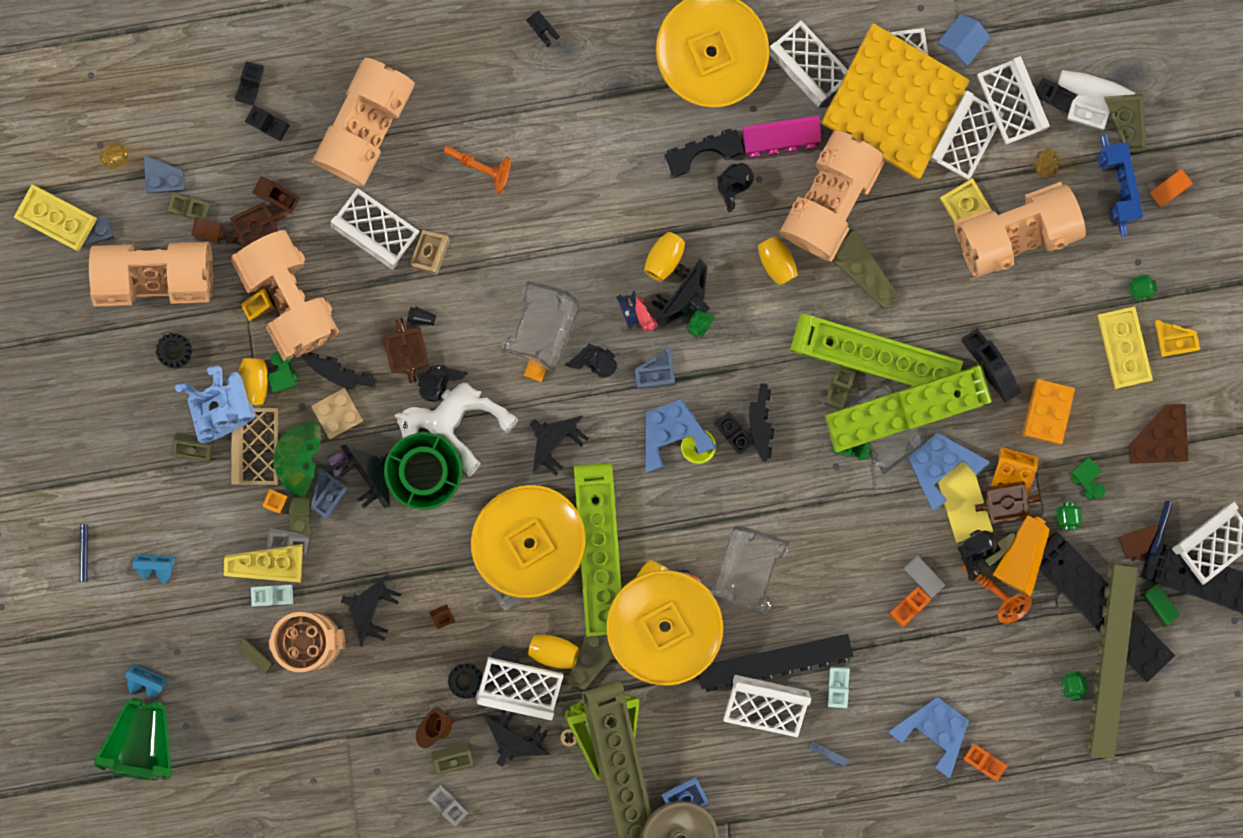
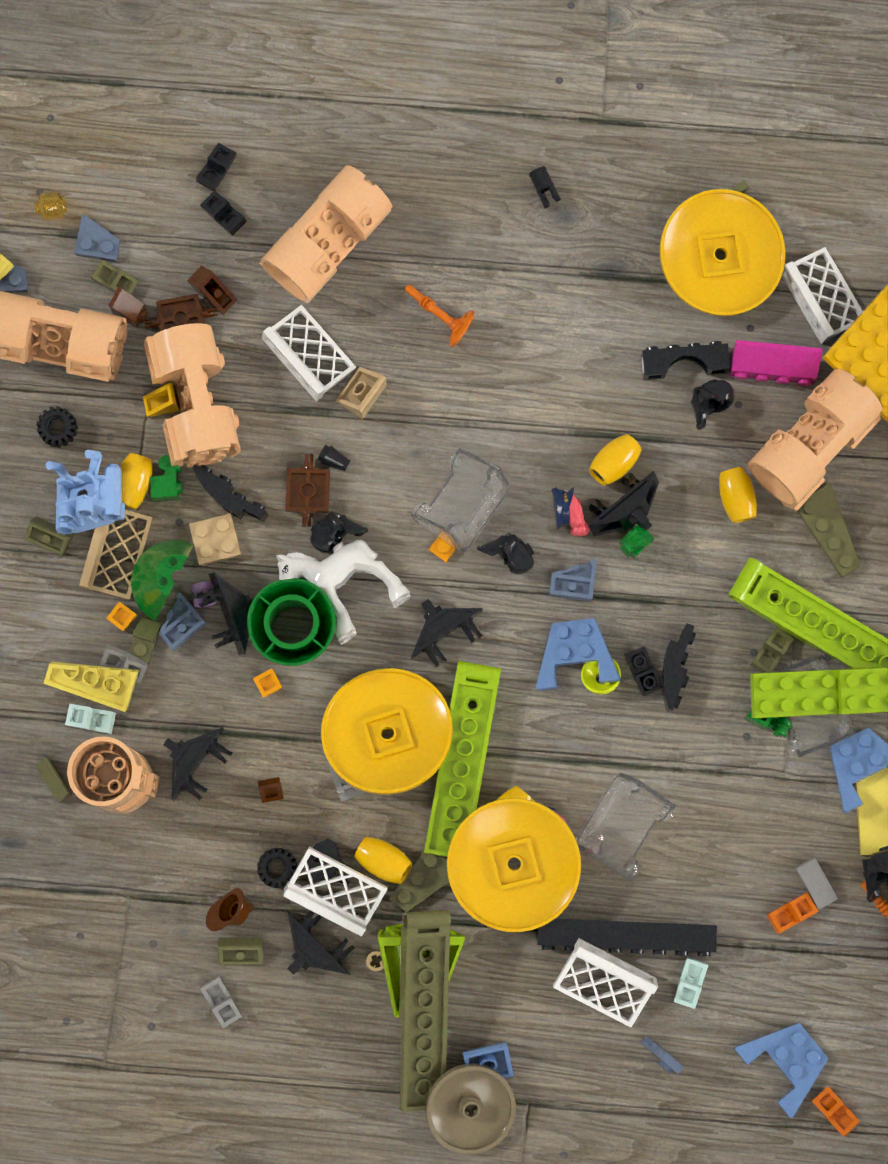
camera: 15 degrees right, 5 degrees down
none -> light orange plate [253,668,283,698]

